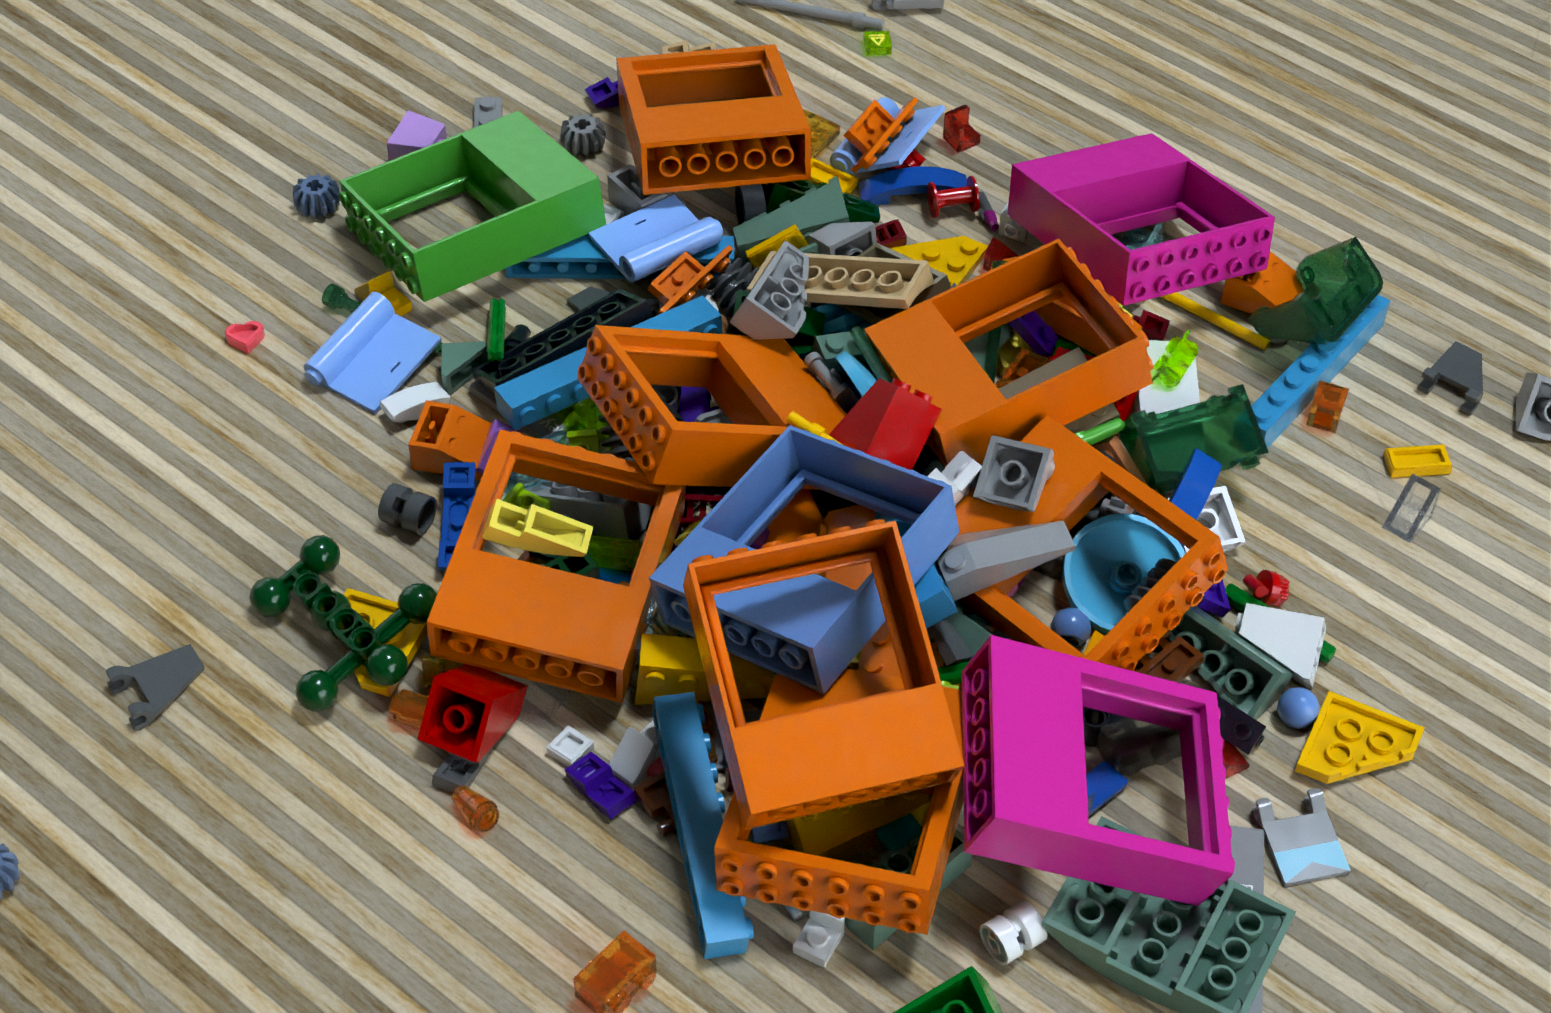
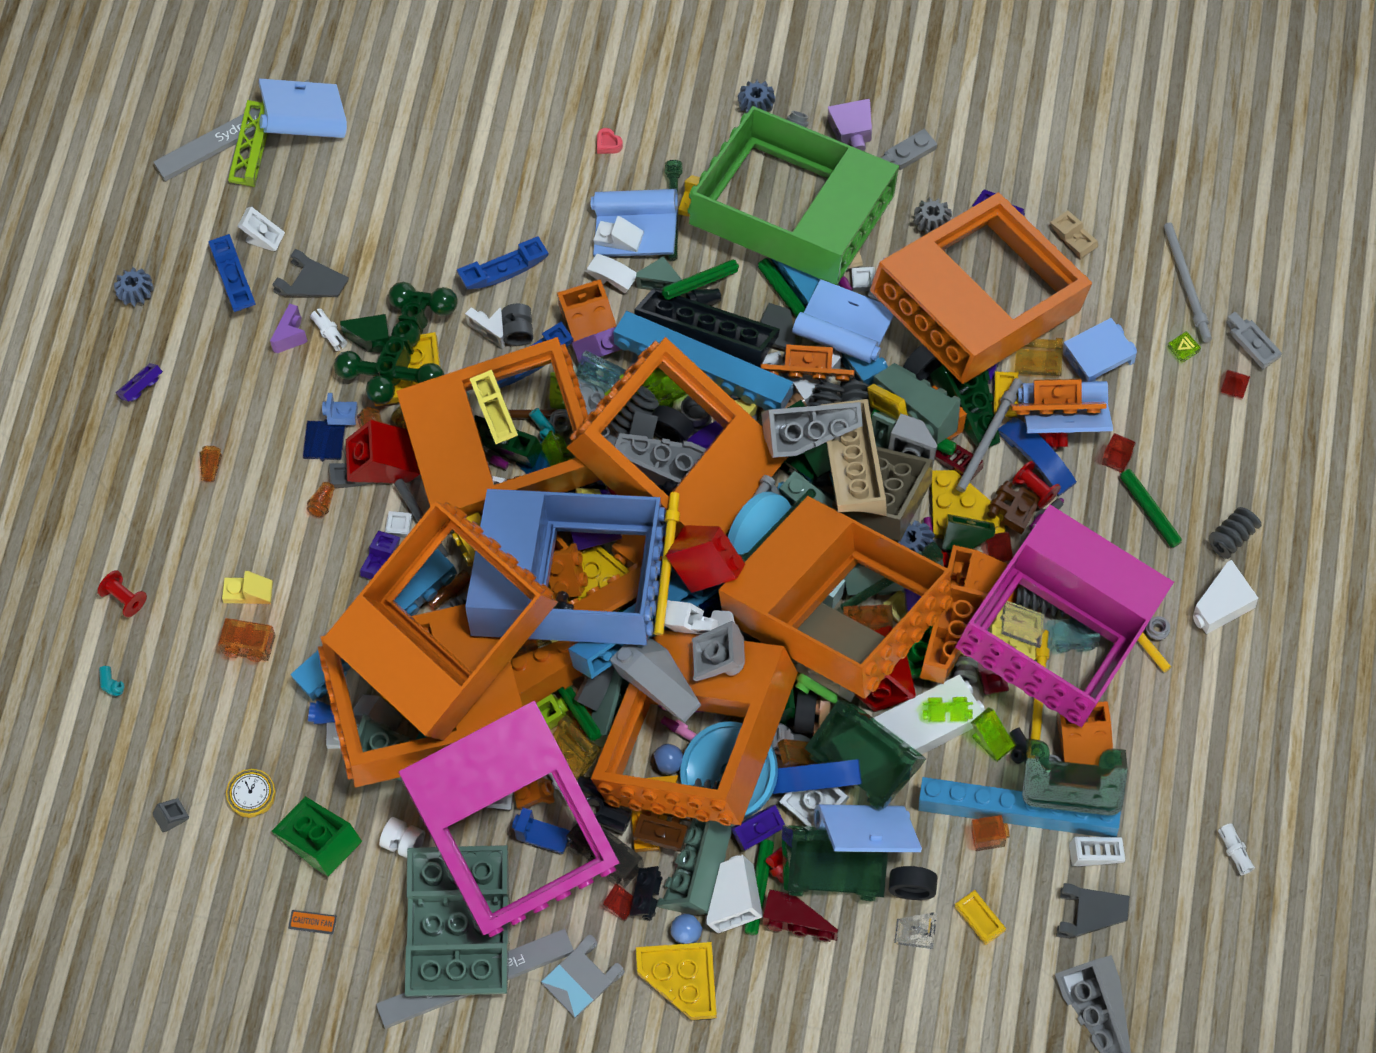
camera: 65 degrees right, 15 degrees up
none -> dark purple plate [115,363,163,402]
none -> clear orange cone [199,446,223,482]
none -> blue slope [208,234,256,312]
none -> light yellow slope [222,571,273,604]
none -> white slope [238,207,285,251]
none -> medium lavender slope [270,303,308,353]
none -> clear blue piece [303,419,346,462]
none -> blue cone [308,701,335,725]
none -> white pin [310,309,347,351]
none -> medium blue bracket [322,393,358,425]
none -> dark green slope [340,314,390,352]
none -> dark grey bar [394,479,449,557]
none -> blue slope [457,236,549,289]
none -> white slope [465,307,505,349]
none -> white slope [593,216,644,252]
none -> piece [661,716,697,742]
none -> green axle [758,258,806,318]
none -> dark red slope [763,889,838,942]
none -> clear green windscreen [781,825,888,901]
none -> light blue door [814,804,922,852]
none -> black tyre [888,866,938,900]
none -> dark green slope [941,514,996,553]
none -> light grey bar [956,378,1022,492]
none -> clear neon green slope [971,707,1015,762]
none -> reddish brown plate [987,481,1041,534]
none -> black arm [1009,727,1030,764]
none -> light blue panel [1062,318,1137,382]
none -> white slope [1069,837,1125,866]
none -> green axle [1120,469,1182,548]
none -> white slope [1193,560,1258,634]
none -> dark grey piece [1209,507,1262,559]
none -> white pin [1218,824,1255,875]
none -> clear red slope [1221,370,1251,399]

